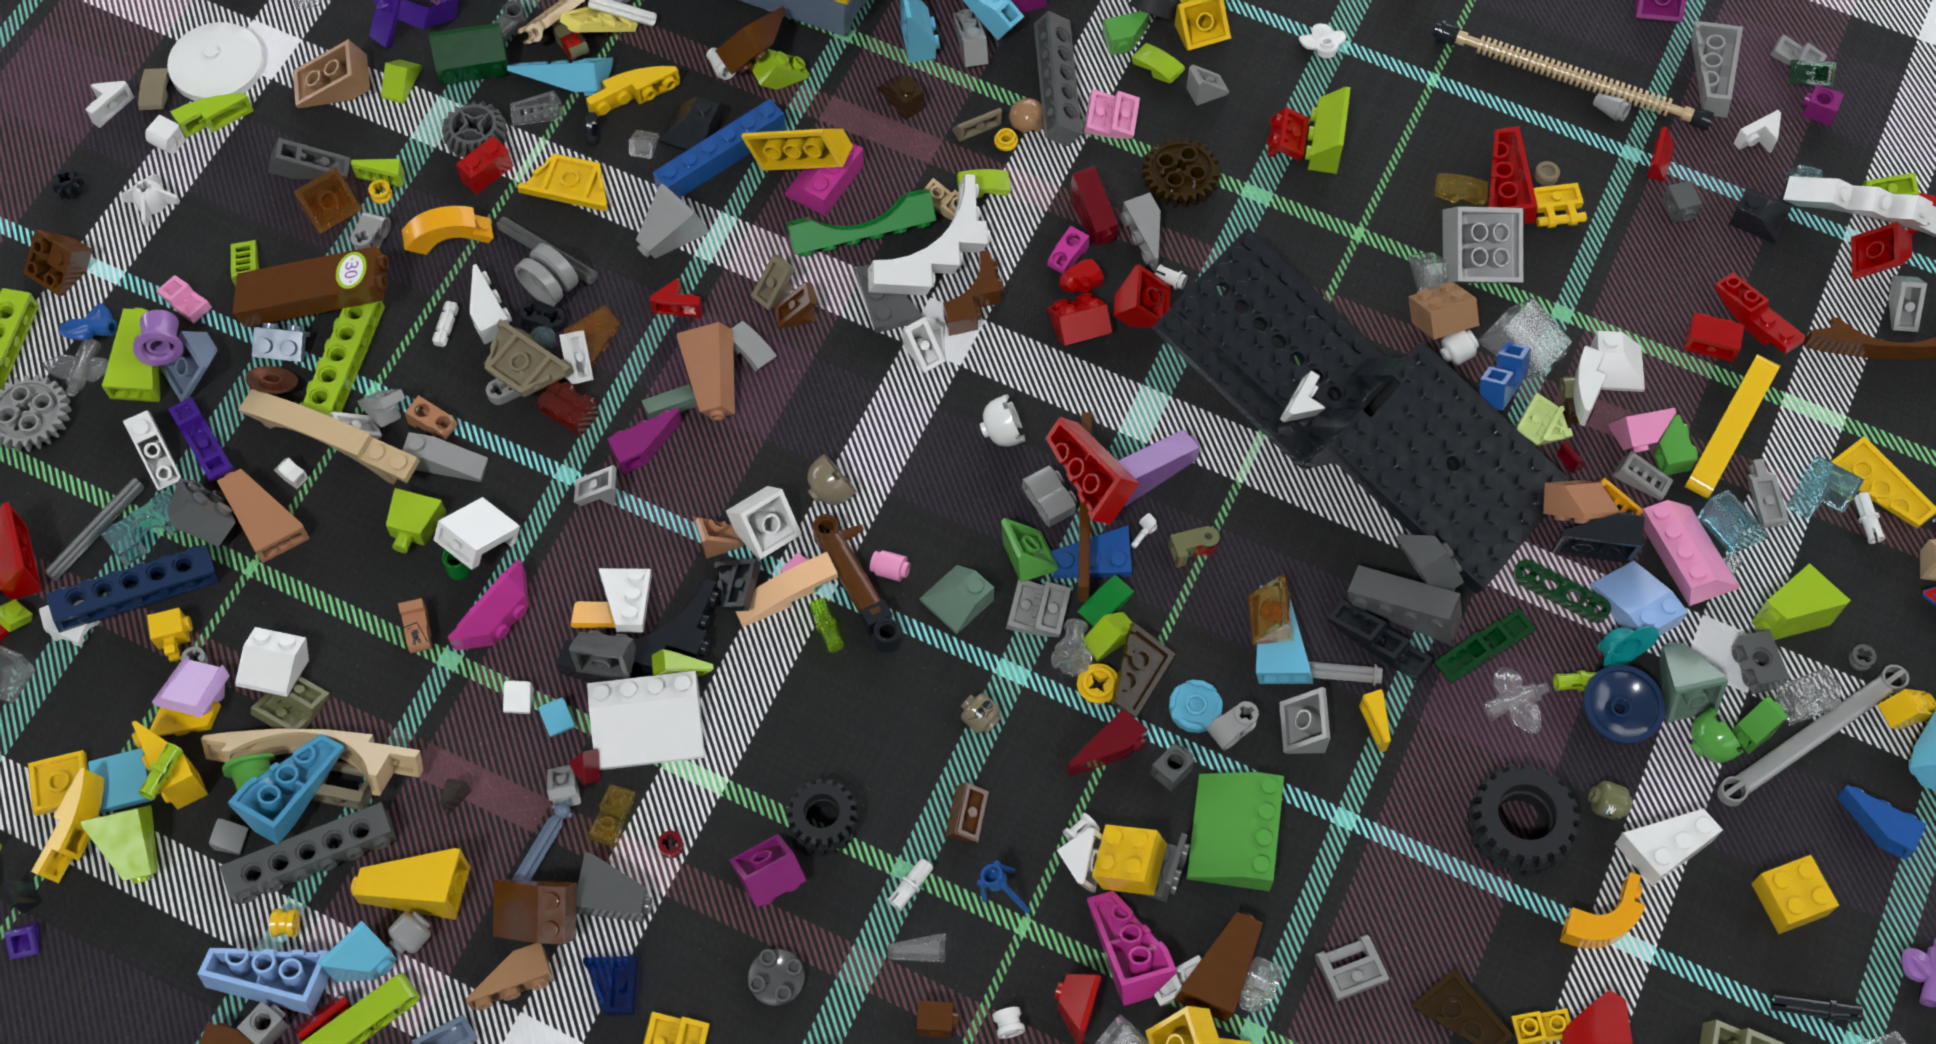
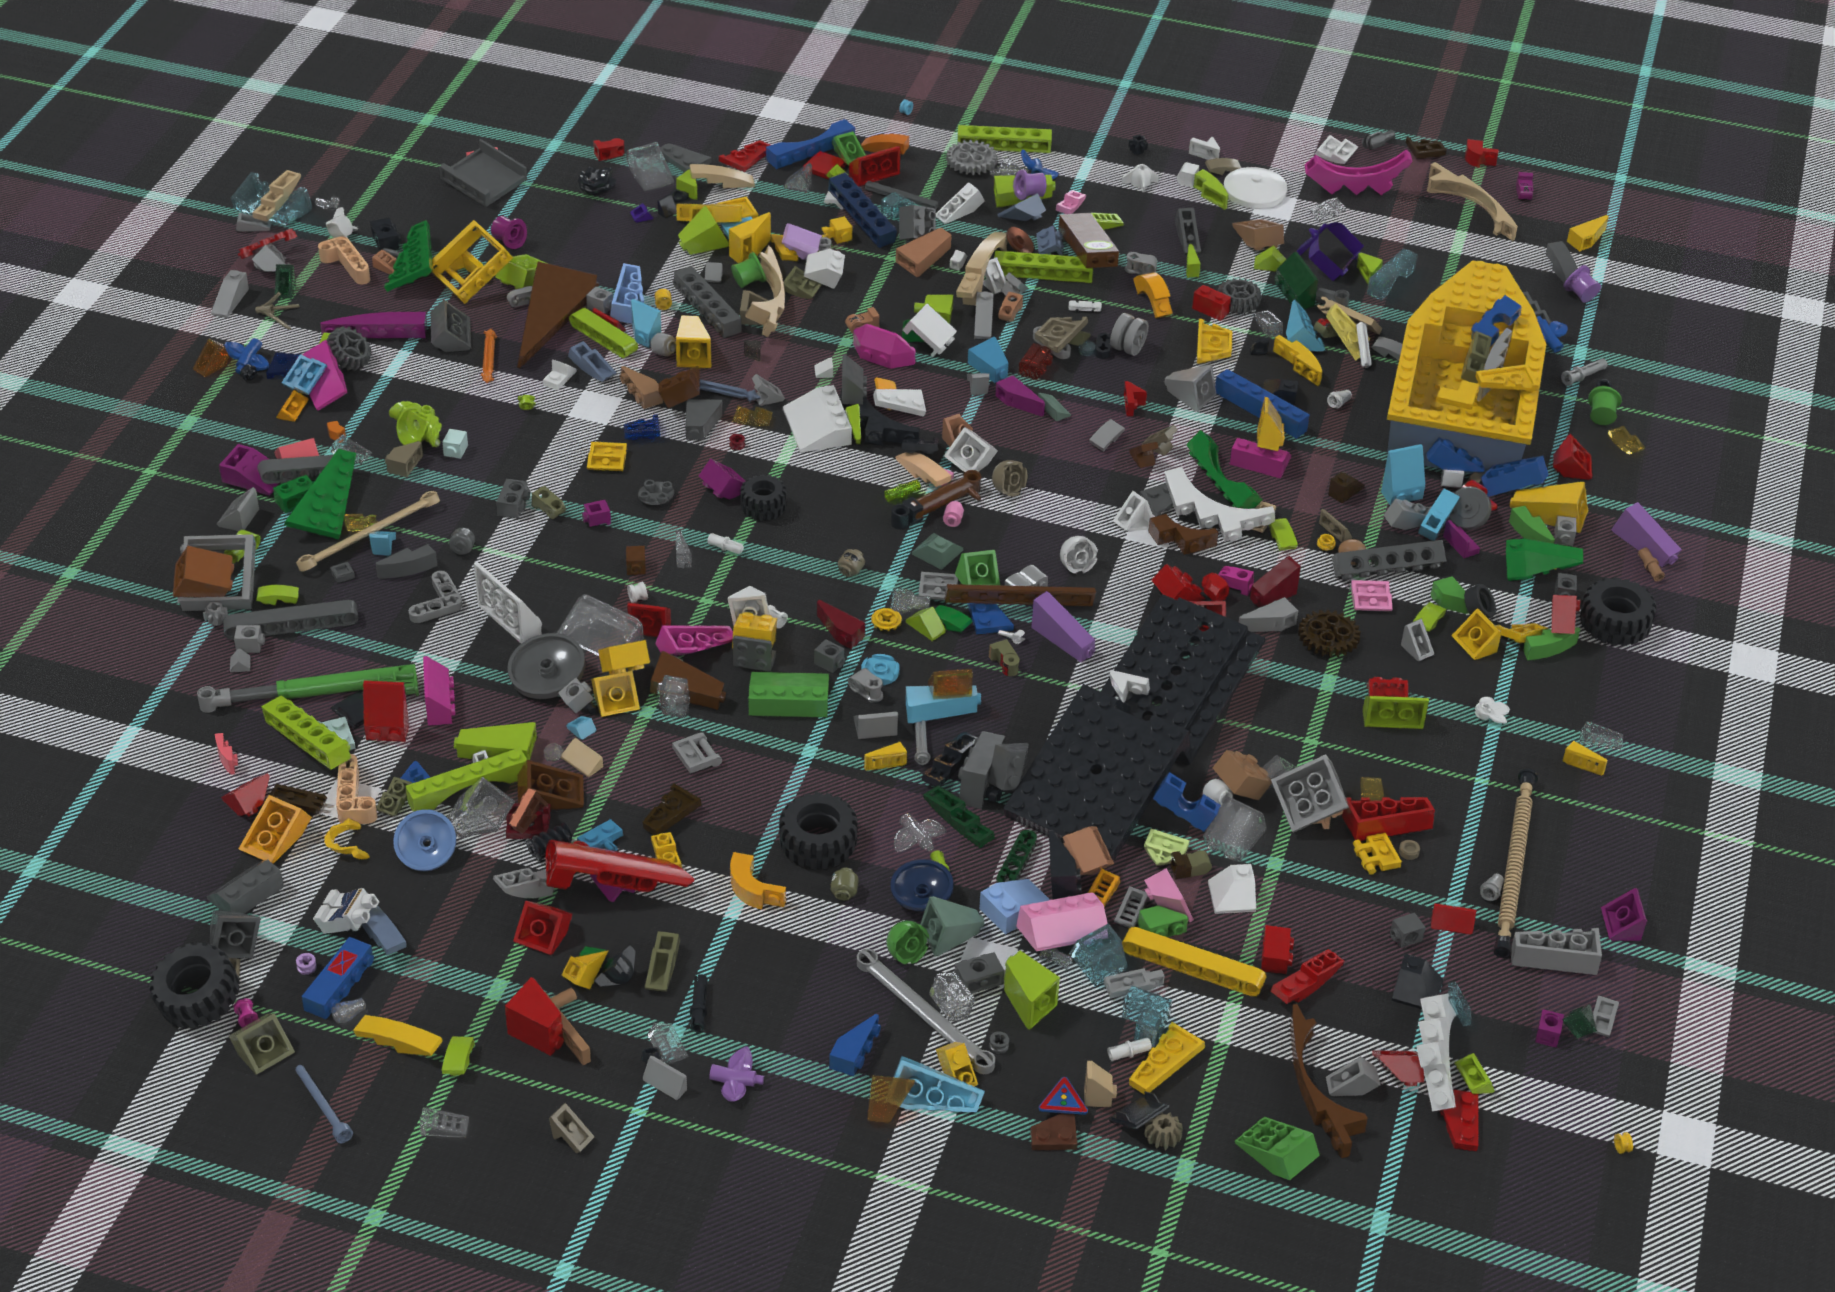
camera: 80 degrees right, 20 degrees down
reddish brown slope [23,229,93,296] -> none
lime pin [138,743,183,800] -> none
dark purple slope [168,397,234,482] -> none
dark azure wedge [228,734,344,845] -> none
clear orange slope [293,167,362,234] -> none
yellow bush [368,179,393,204] -> none
white slope [470,264,512,344] -> none
dark grey axle [497,217,598,284] -> none
medium azure slope [538,698,575,737] -> none
white slope [559,330,594,384] -> none
clear orange wing [563,305,620,368] -> none
dark red slope [569,749,601,786] -> none
clear slope [629,130,659,159] -> none
nougat slope [677,322,735,420] -> none
reddish brown slope [715,6,786,75] -> none
lime slope [751,49,810,90] -> none
reddish brown slope [945,782,989,843] -> none
blue plant [977,860,1030,913] -> none
red wedge [1046,417,1140,525] -> none
dark brown wing [1111,622,1175,718] -> none
dark red slope [1557,441,1586,474] -> none
white slope [1573,346,1606,426] -> none
teal piece [1597,626,1659,668] -> none
white wedge [1615,808,1723,887] -> none
bright green slope [1732,696,1788,754] -> none
white slope [1734,110,1781,153] -> none
yellow brick [1752,855,1839,934] -> none
none -> dark azure slope [968,337,1009,383]

